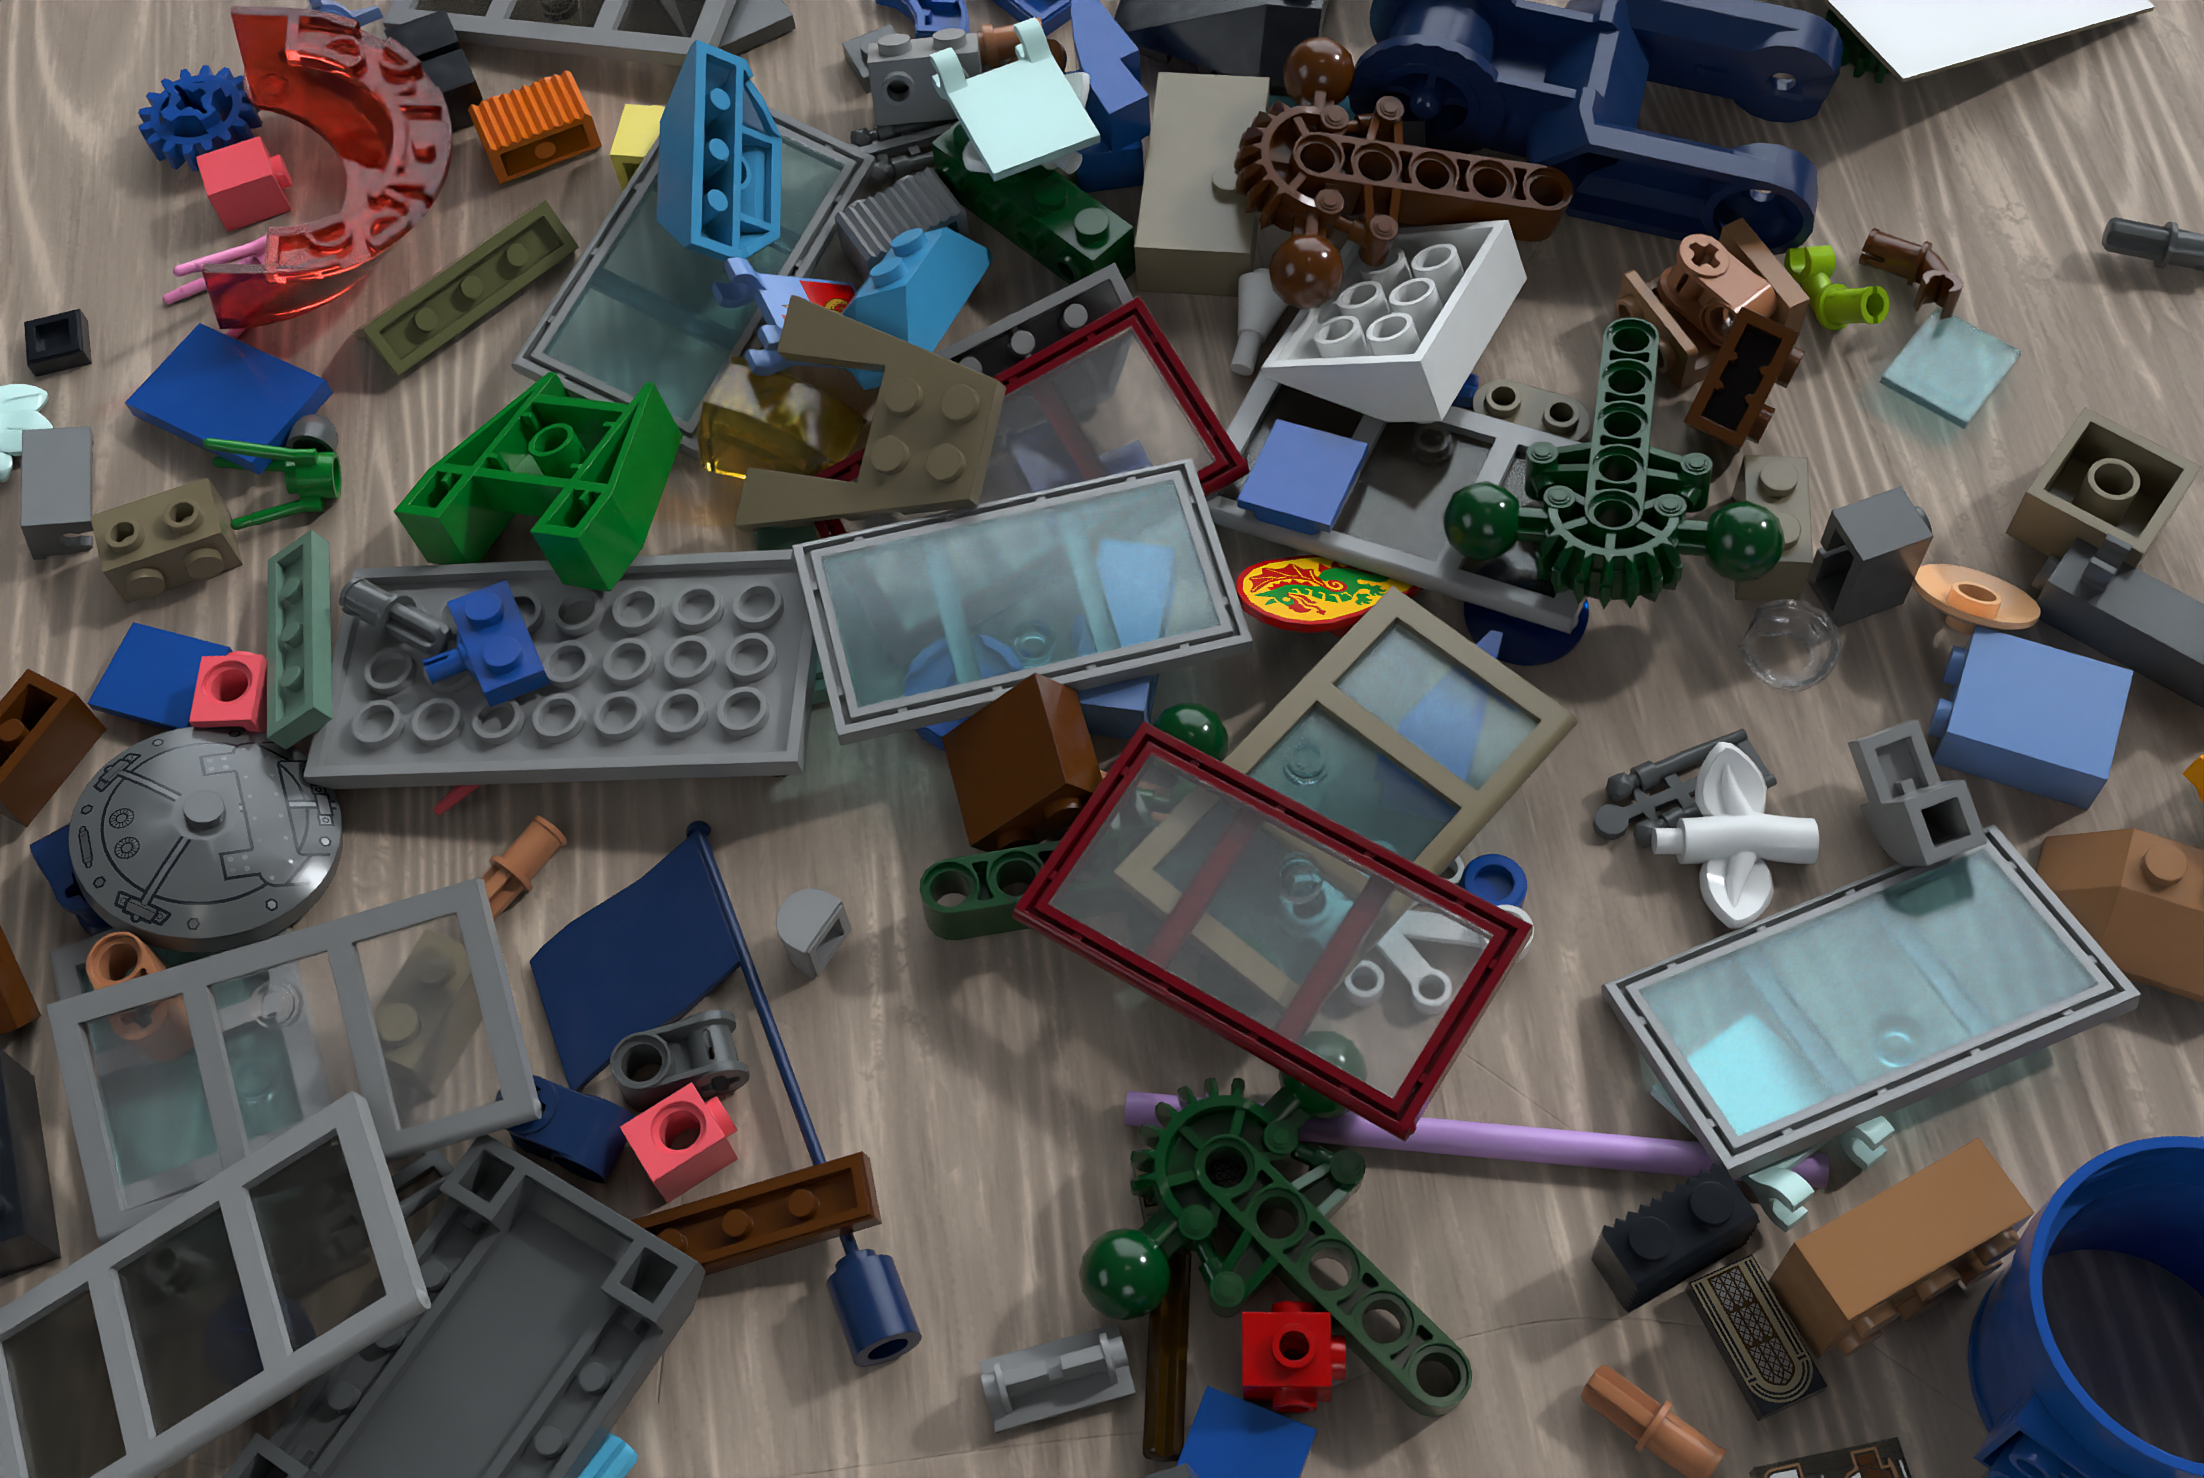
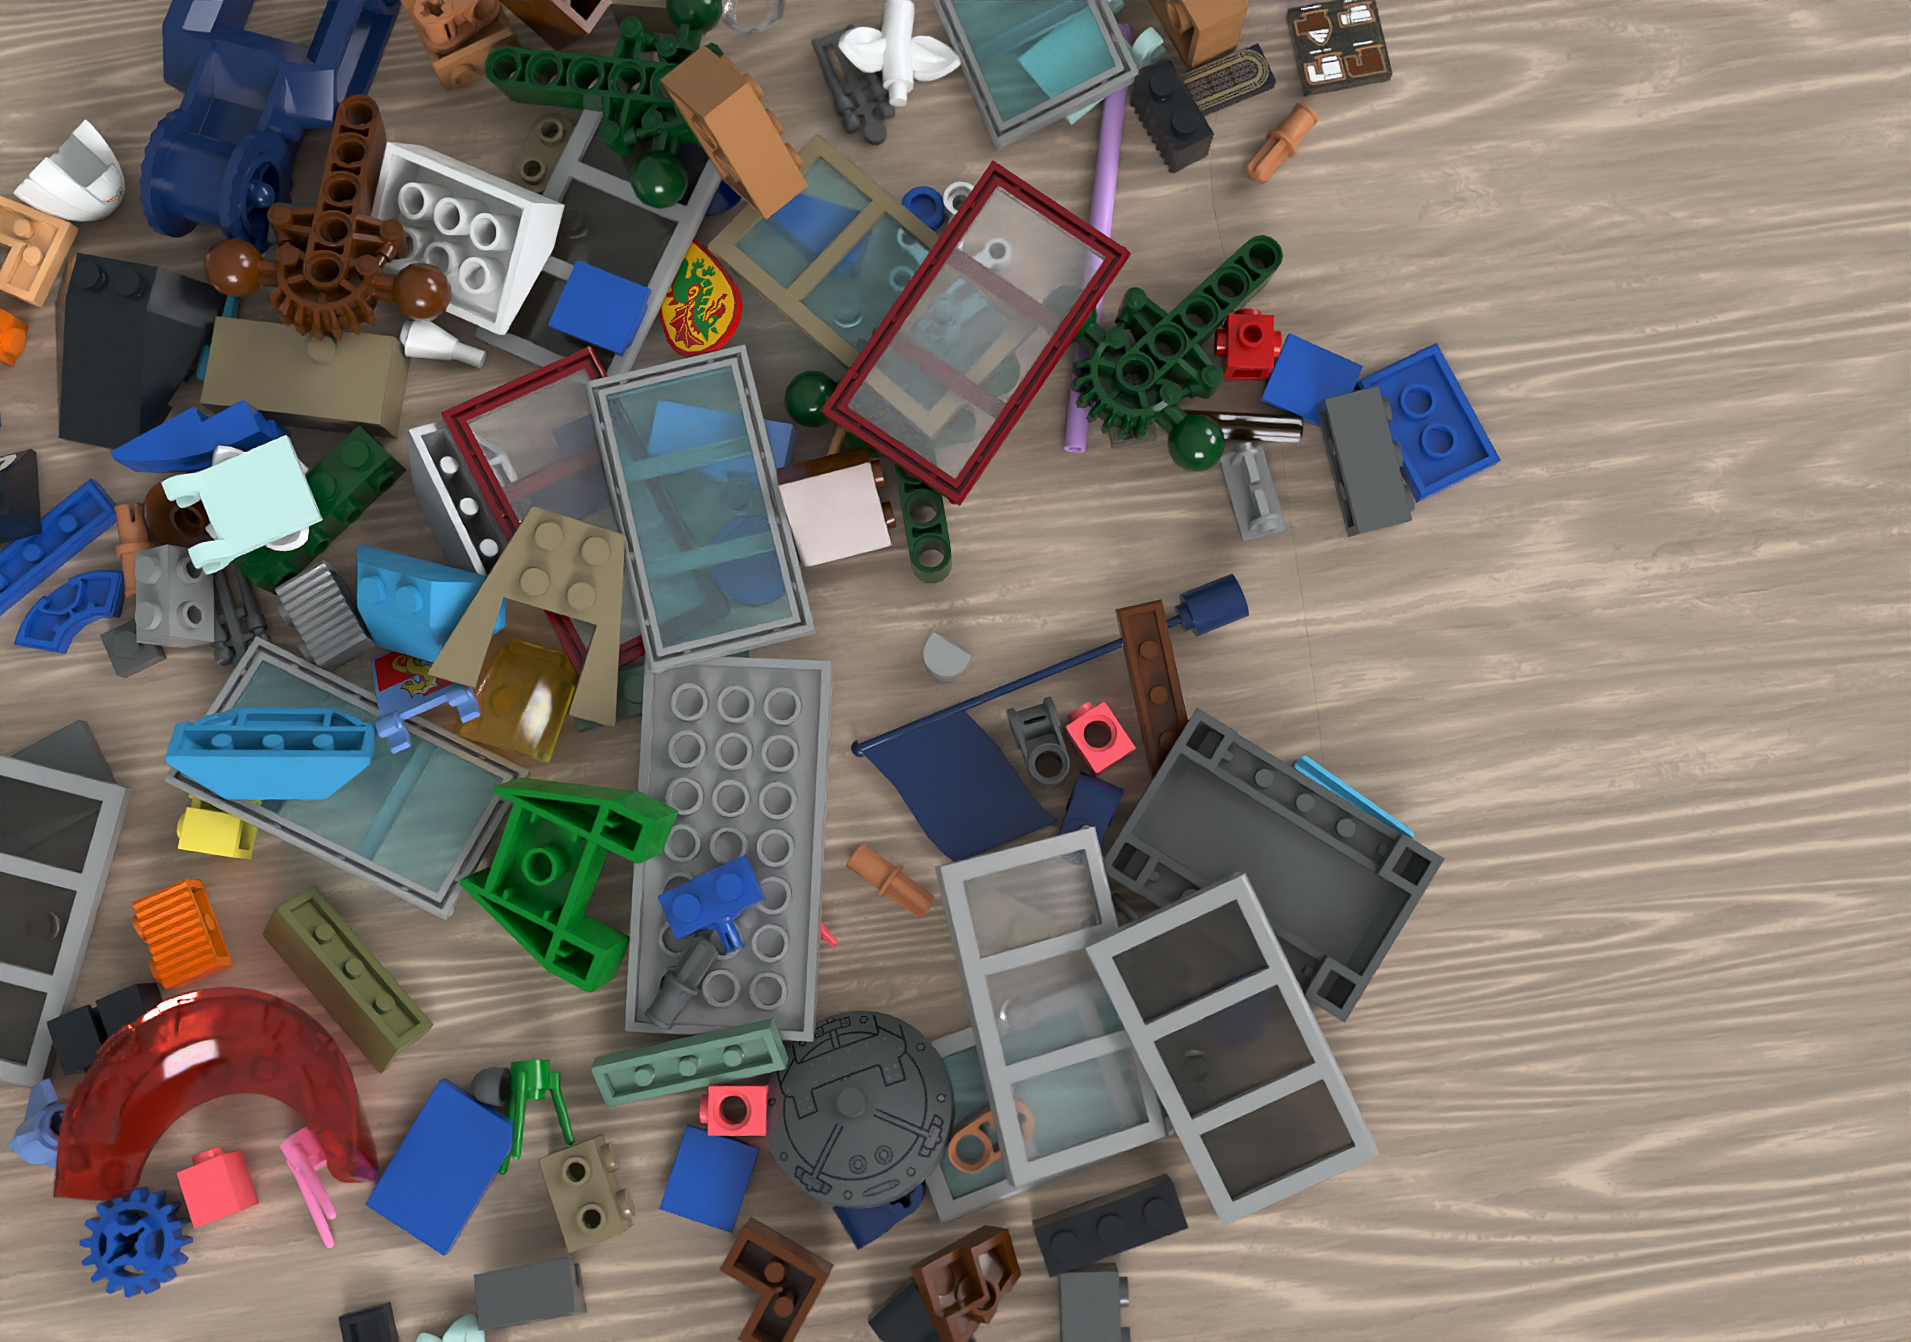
camera: 90 degrees left, 20 degrees up
none -> medium nougat brick [660,45,808,220]

